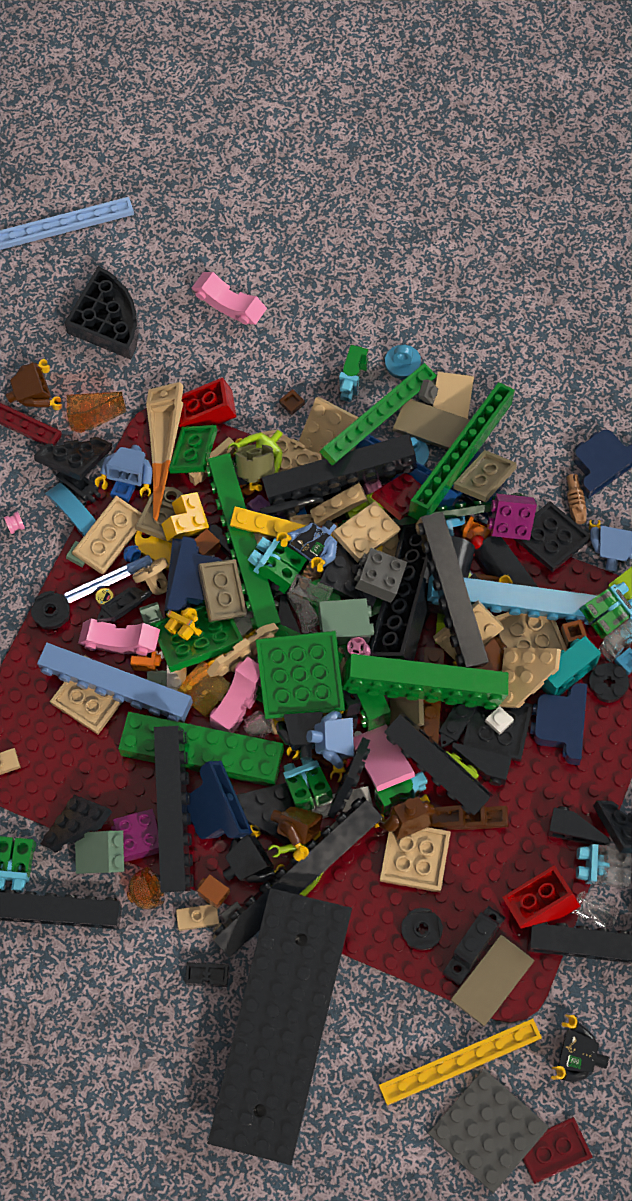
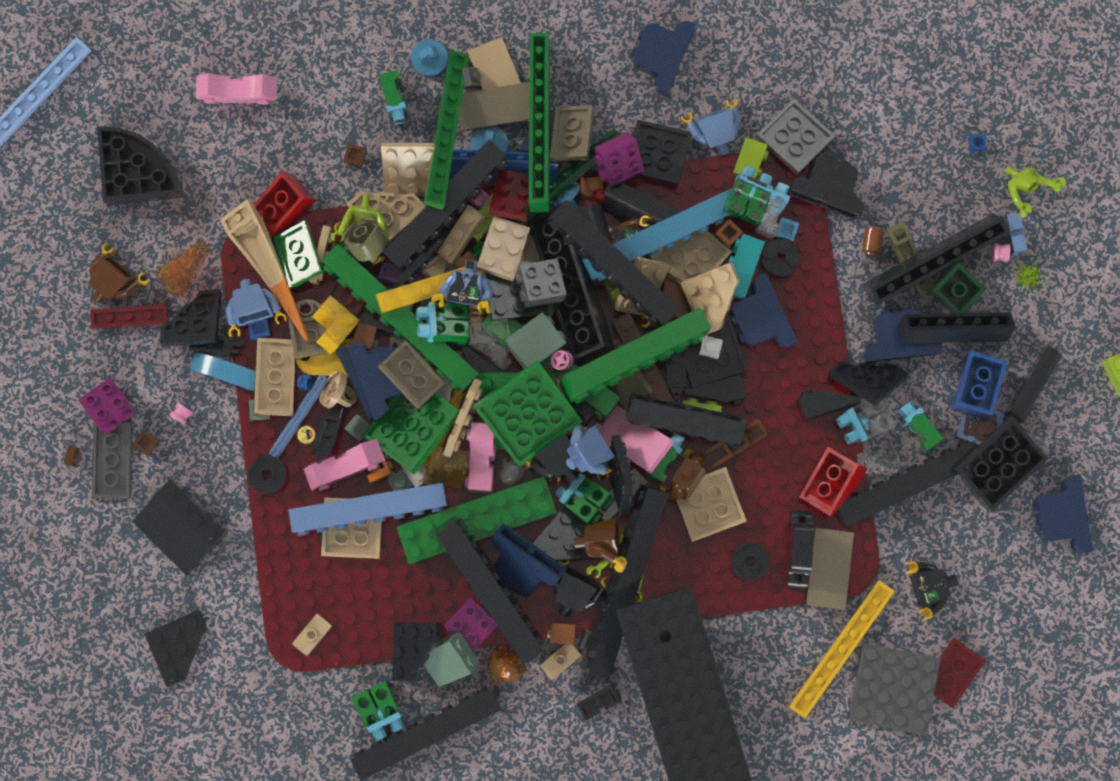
camera: 30 degrees left, 15 degrees up
yellow hips [165,607,202,641] -> none
medium nougat hinge [566,474,587,524] -> none

